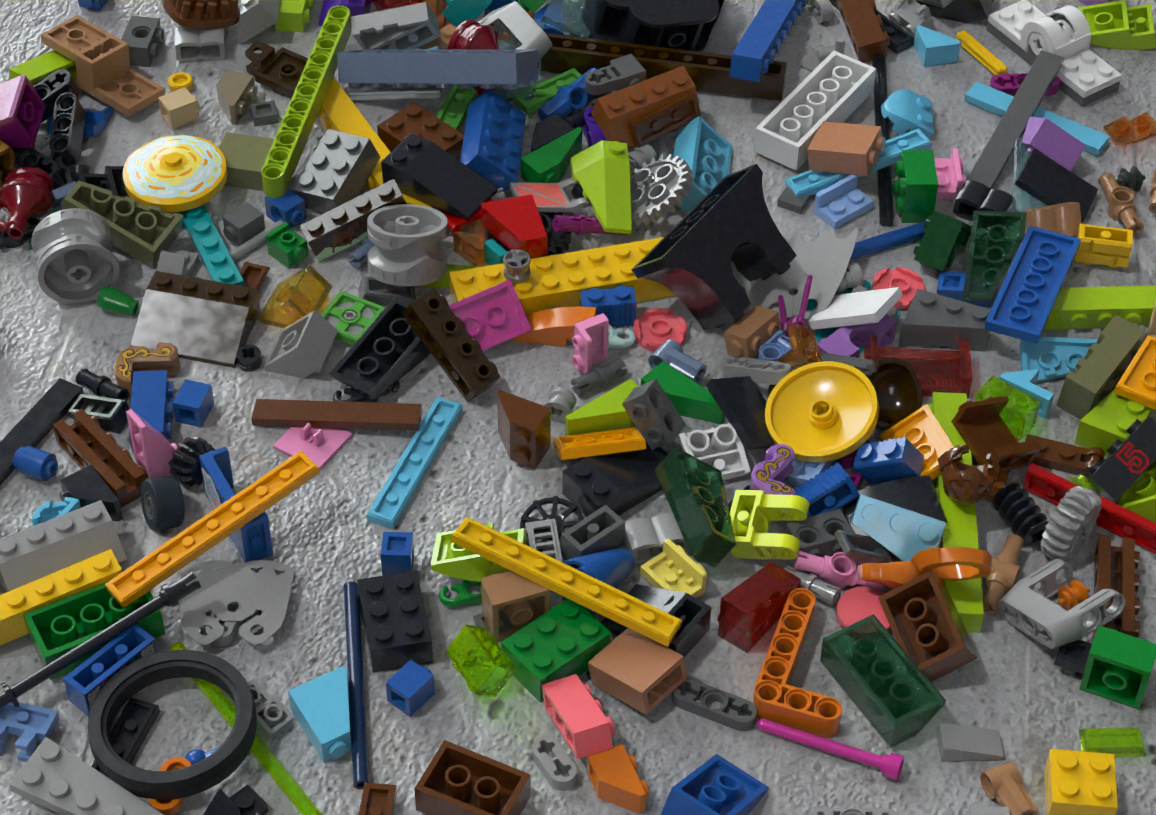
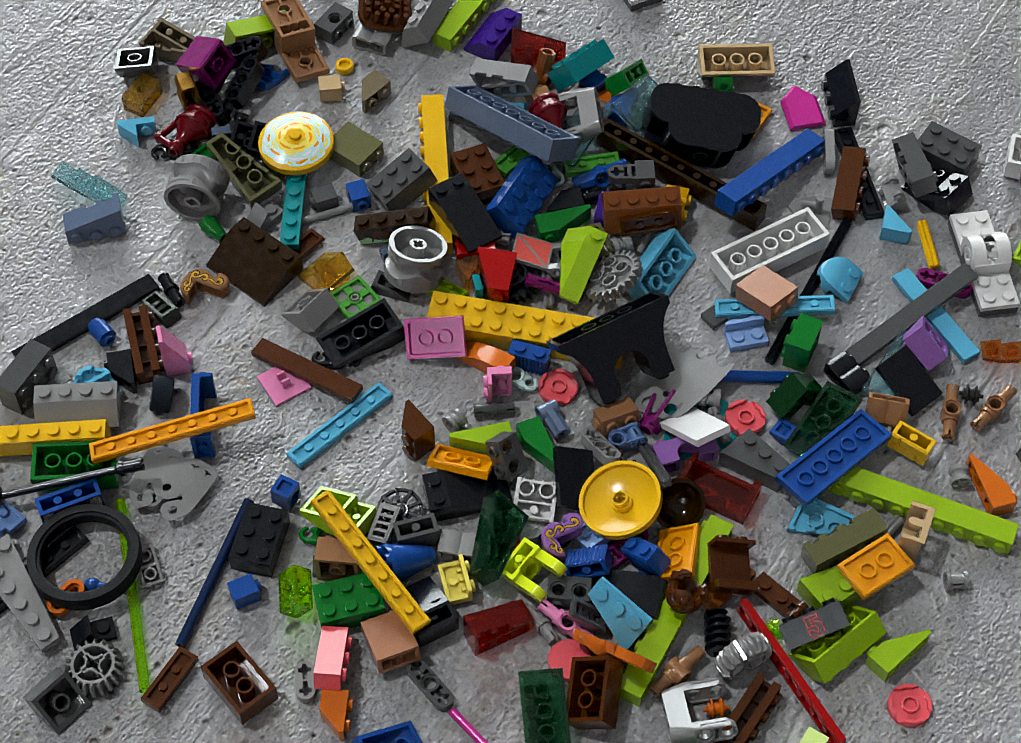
camera: 25 degrees right, 10 degrees up
blue brick [129,370,175,452] -> none
black gear [168,436,216,487] -> none
blue brick [172,379,214,428] -> none
black bush [236,345,262,372] -> none
dark brown plate [245,42,308,97] -> none
dark grey tile [250,101,279,127] -> none
lime beam [261,6,351,198] -> none
green brick [266,222,309,269] -> none
medium azure slope [288,666,352,763] -> none
dark brown brick [402,288,501,403] -> none
flat silver wheel [503,249,531,284] -> none
orange beam [753,588,842,738] -> none
clear orange slope [778,322,822,370] -> none
bright pink bracket [934,148,966,200] -> none
clear neon green brick [976,376,1040,440] -> none
medium azure slope [996,369,1054,419] -> none

